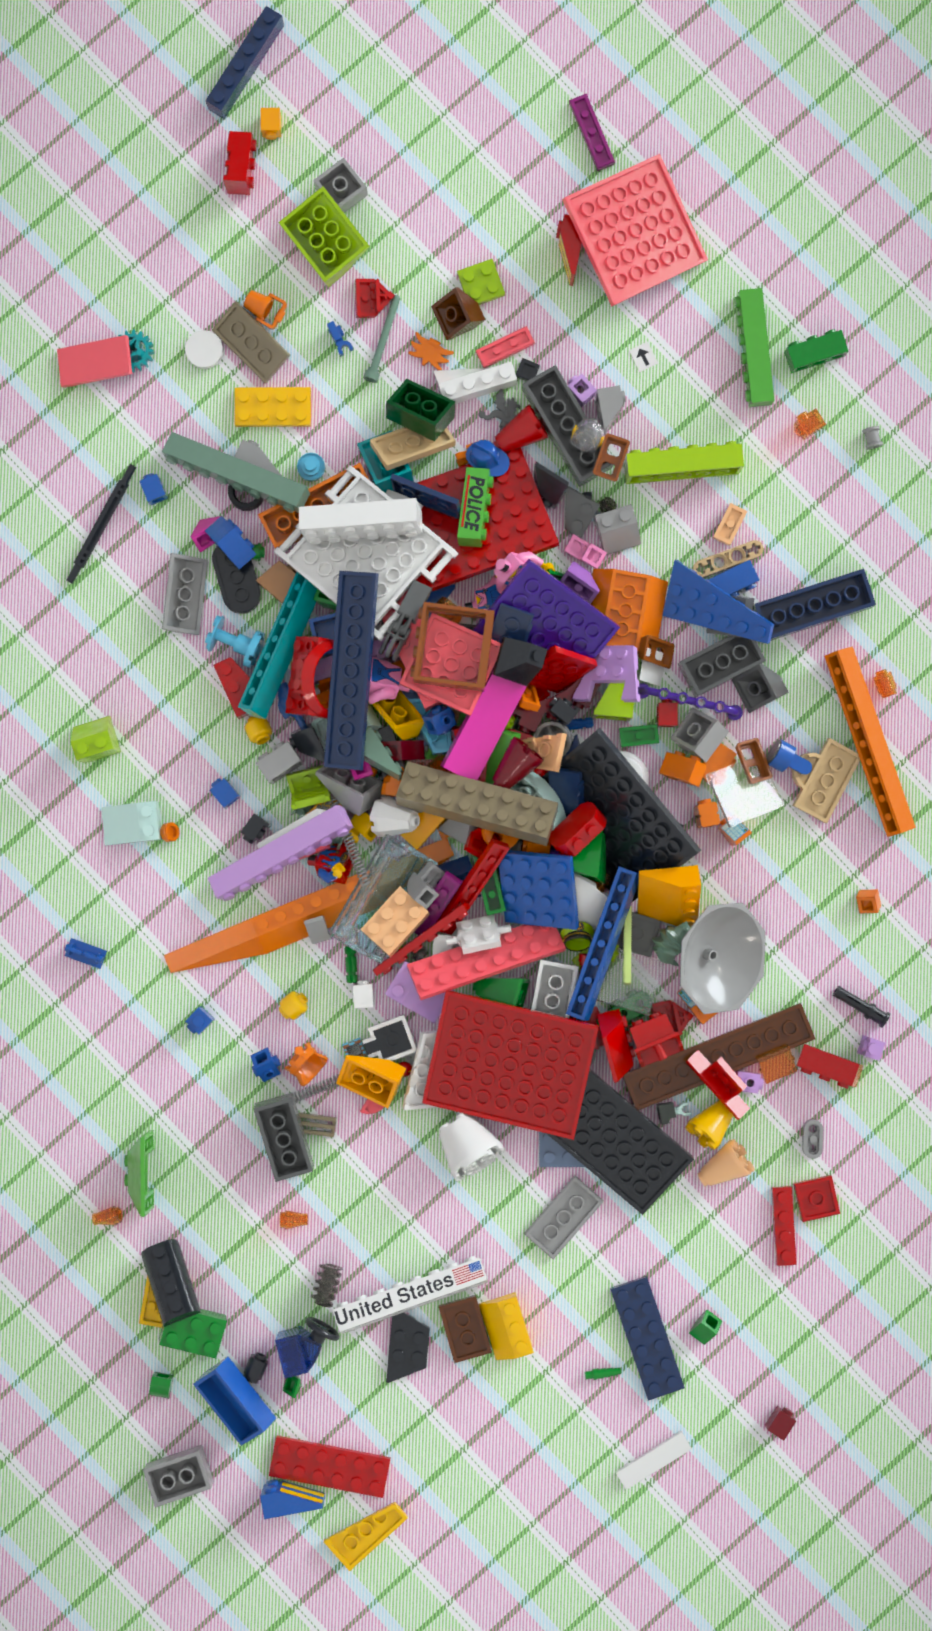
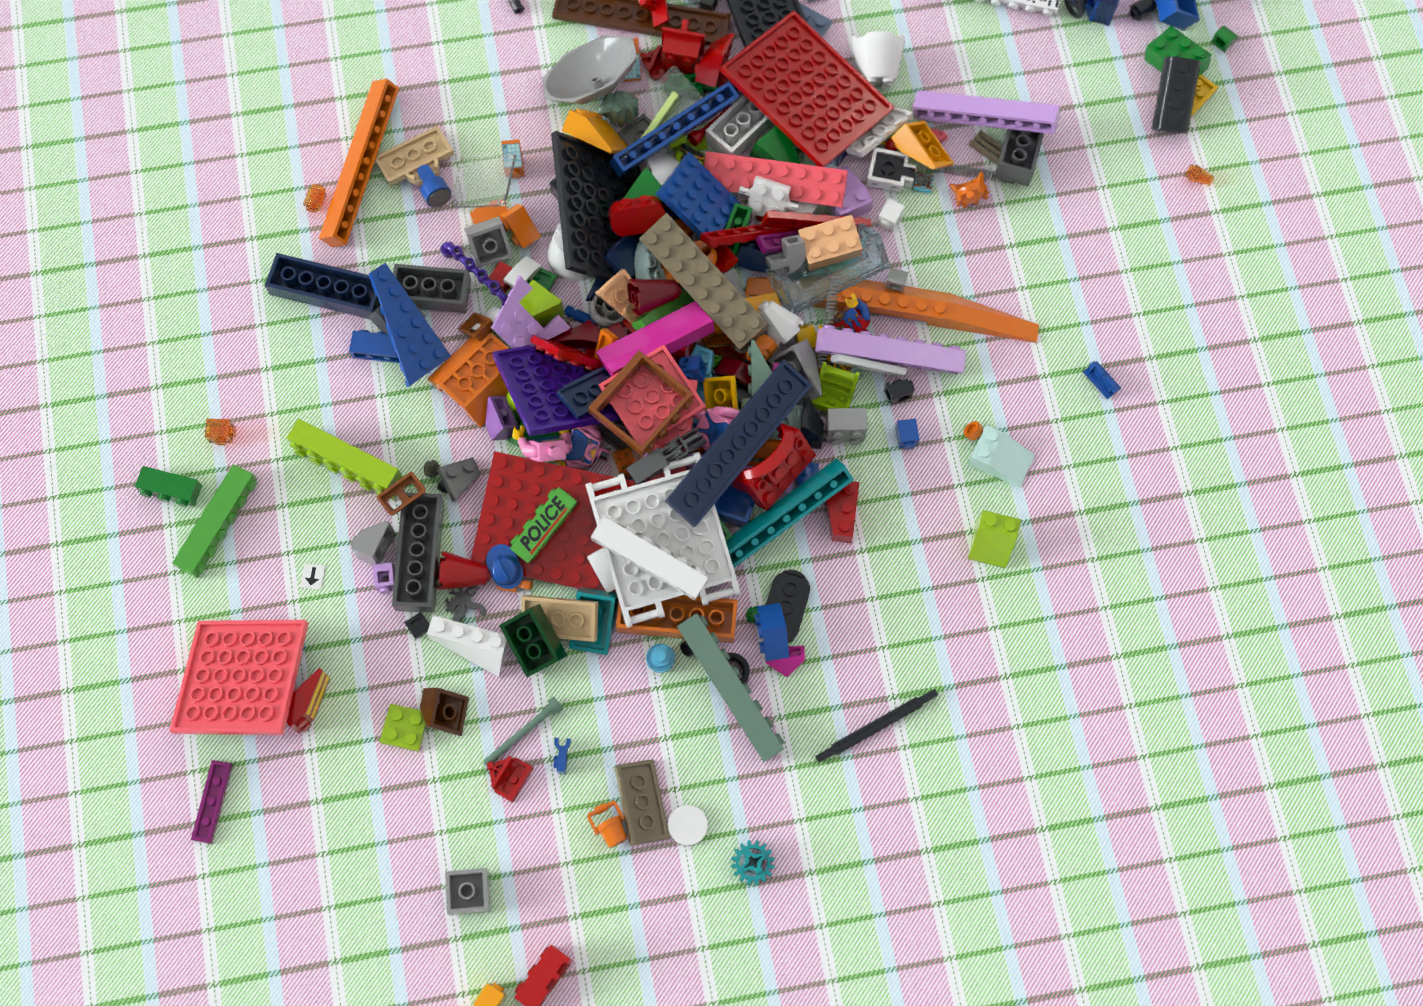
camera: 150 degrees left, 15 degrees down
coral tile [57,335,132,388] -> none
bright green slope [124,1130,154,1217] -> none
blue brick [139,473,168,505] -> none
light grey slope [162,553,208,635] -> none
blue brick [185,1006,215,1034] -> none
medium azure piece [205,615,265,669] -> none
light grey slope [234,439,282,476] -> none
yellow plate [235,387,311,427] -> none
yellow head [244,716,272,745] -> none
blue brick [250,1047,281,1082] -> none
medium nougat torso [256,561,297,604] -> none
lime slope [278,186,370,288] -> none
yellow head [279,991,308,1020] -> none
clear orange cone [280,1210,308,1230] -> none
clear smoke piece [310,1263,343,1307] -> none
green axle [344,946,358,983] -> none
dark blue piece [390,474,461,519] -> none
orange piece [408,332,454,370] -> none
coral tile [476,326,535,368] -> none
black slope [493,637,548,686] -> none
black slope [533,462,569,509] -> none
black brick [547,696,580,725] -> none
bright pink slope [563,534,607,569] -> none
clear hair [571,418,605,452] -> none
light grey slope [594,504,641,555] -> none
tan beam [692,540,764,578] -> none
orange brick [693,798,720,829] -> none
light nougat plate [713,503,747,546] -> none
dark grey slope [732,663,789,713] -> none
dark orange piece [735,738,773,784] -> none
orange slope [856,889,881,913] -> none
light grey bush [862,426,883,450] -> none
none -> white slope [504,256,541,288]
none -> lavender brick [913,90,1060,134]

